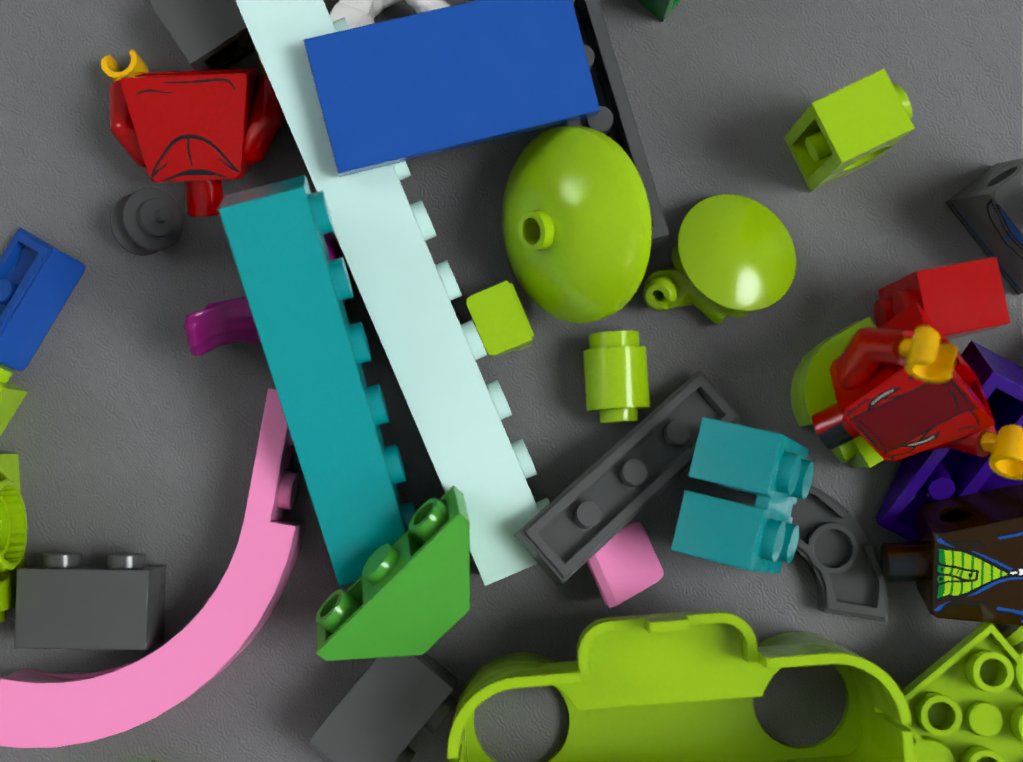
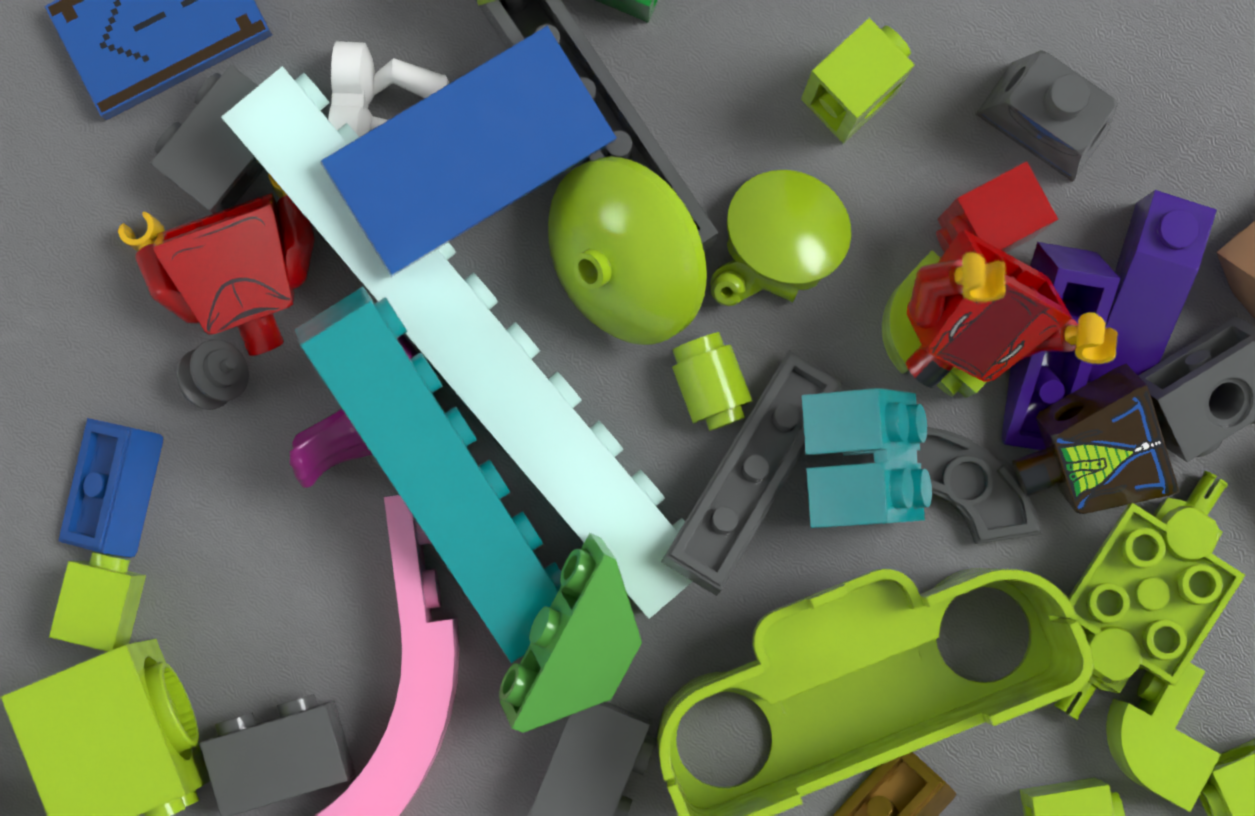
camera: 20 degrees left, 0 degrees up
lime slope [466,280,534,356] -> none
bright pink slope [587,521,664,608] -> none

